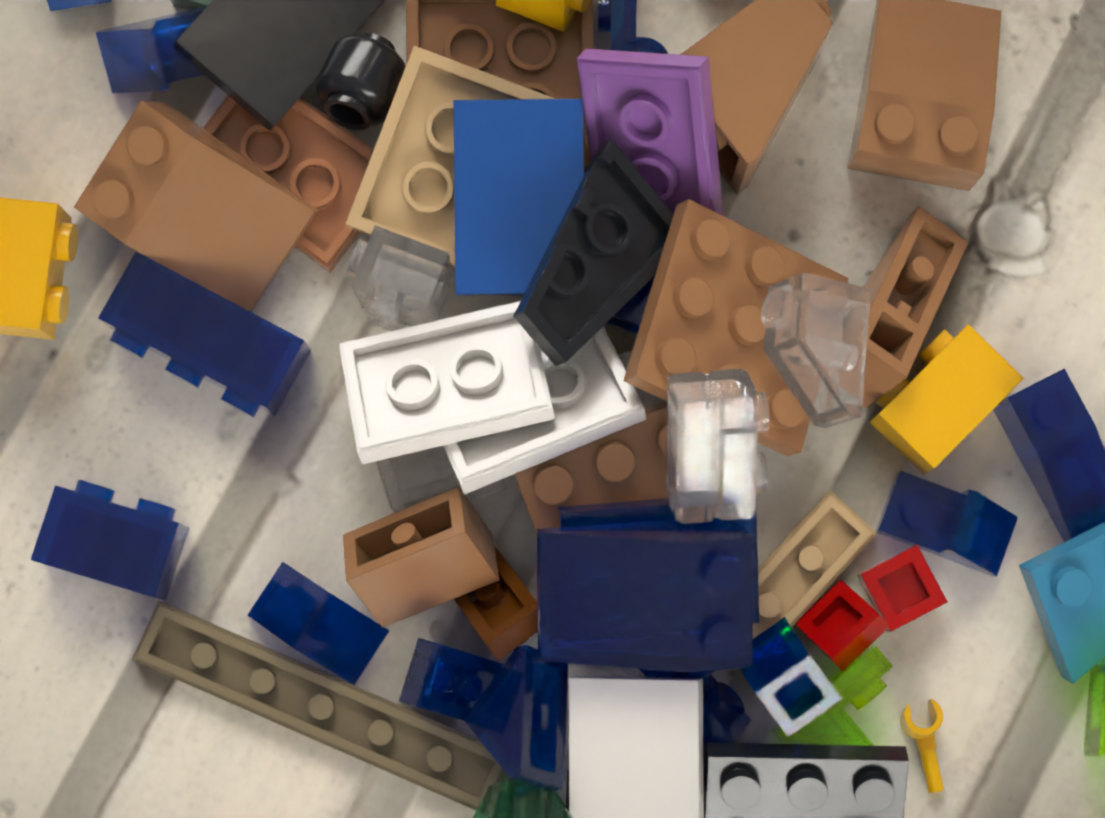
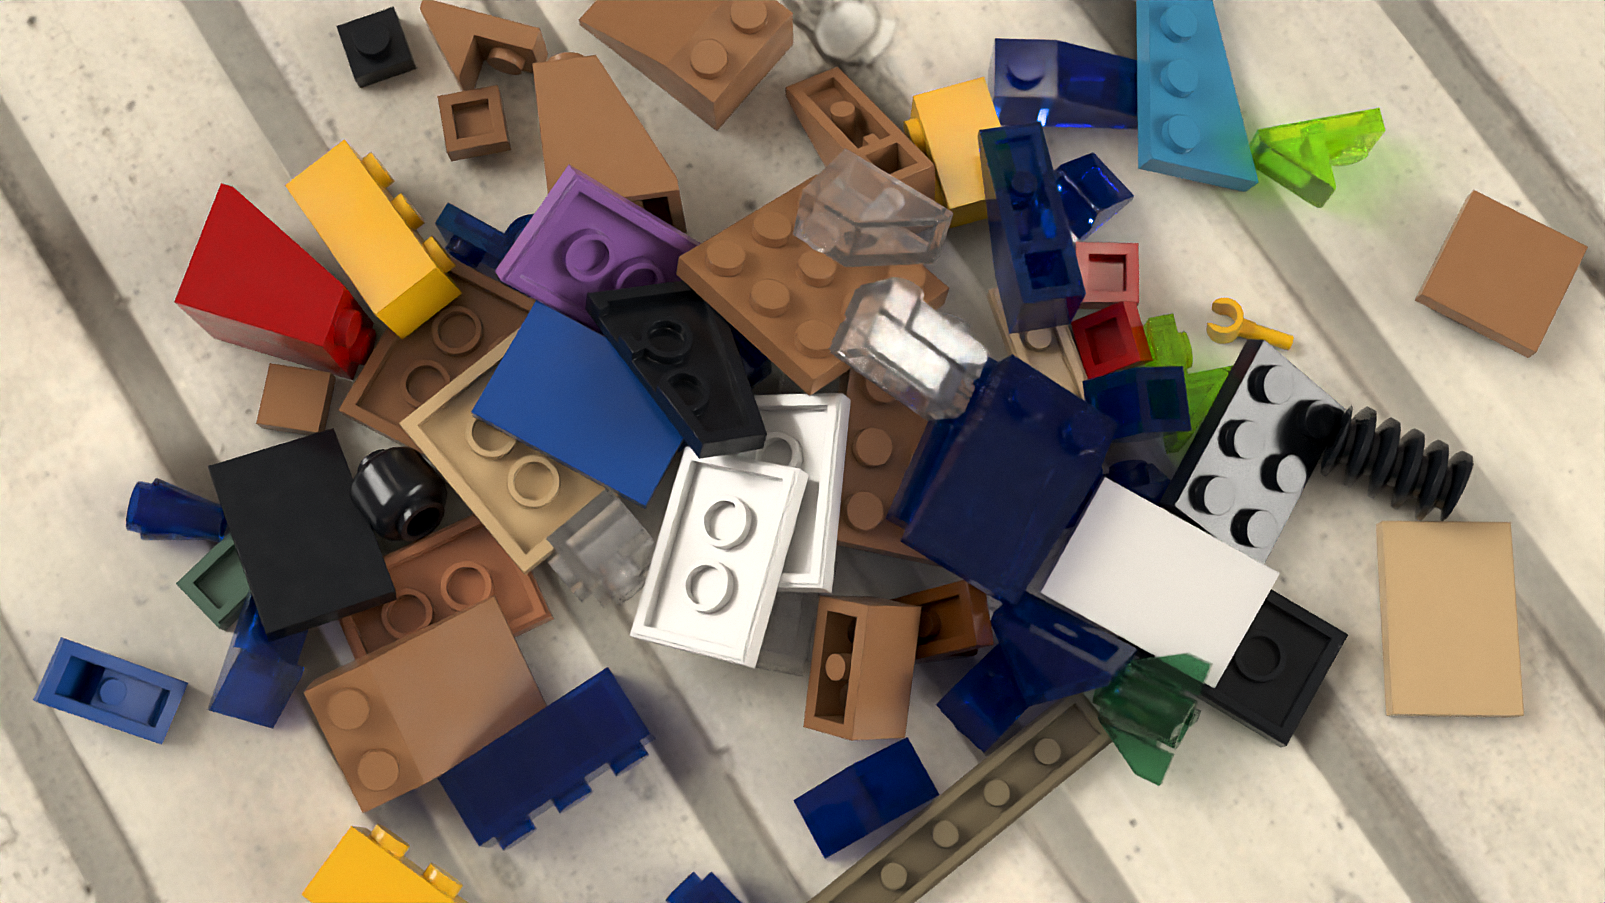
camera: 60 degrees left, 5 degrees down
none -> clear blue slope [977,121,1086,334]

